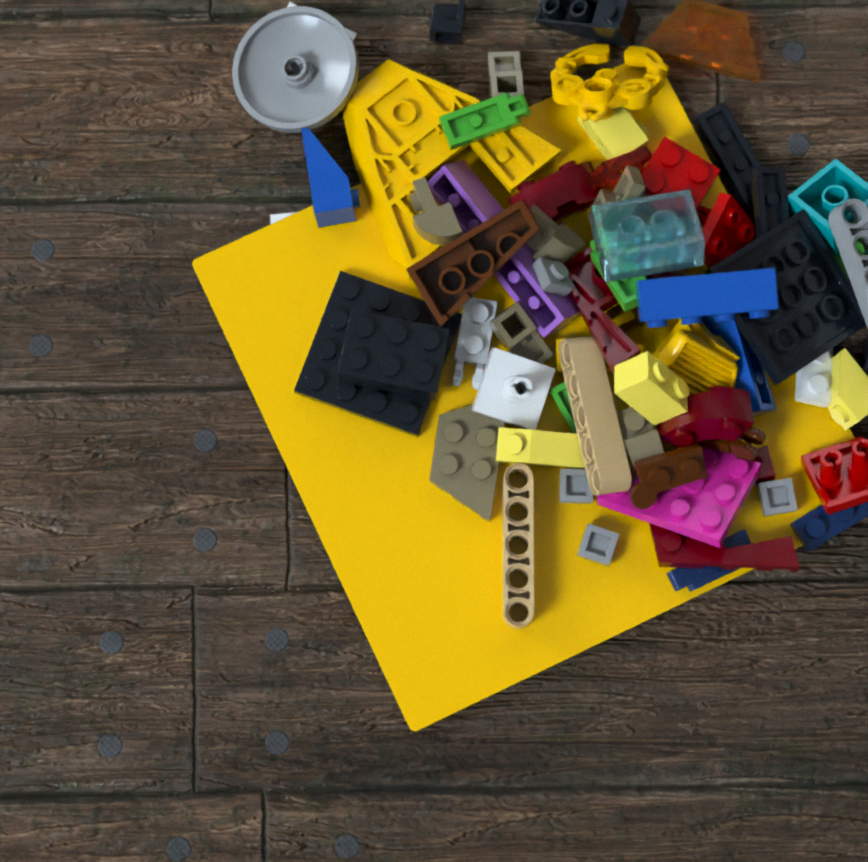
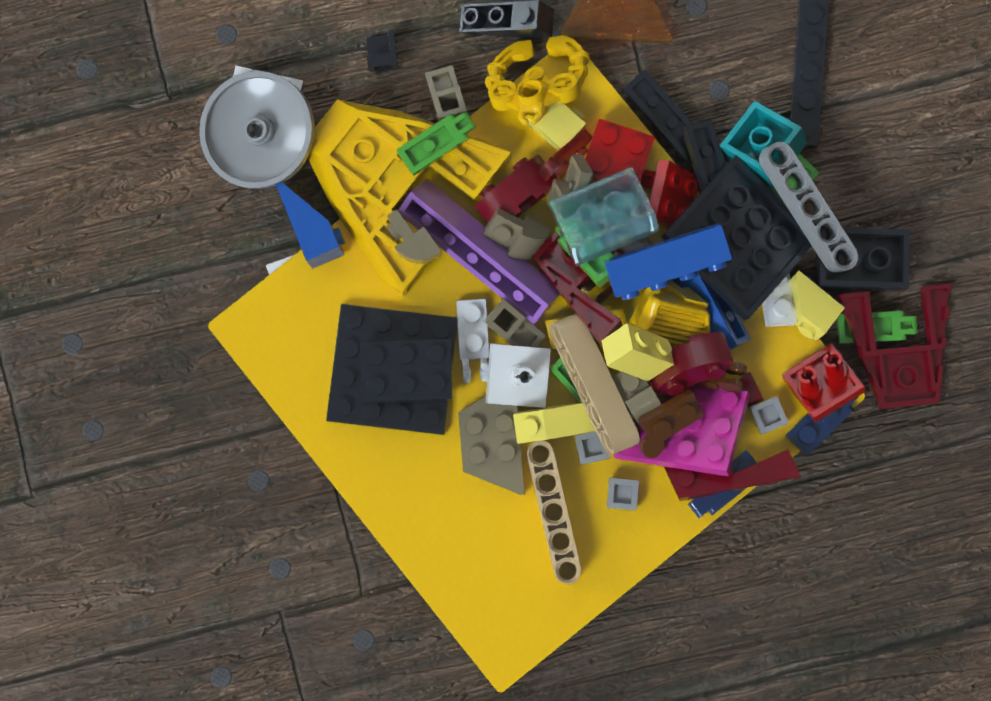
camera: 10 degrees left, 5 degrees up
reddish brown wedge [406,199,541,327] -> none
light grey plate [532,257,574,297] -> none

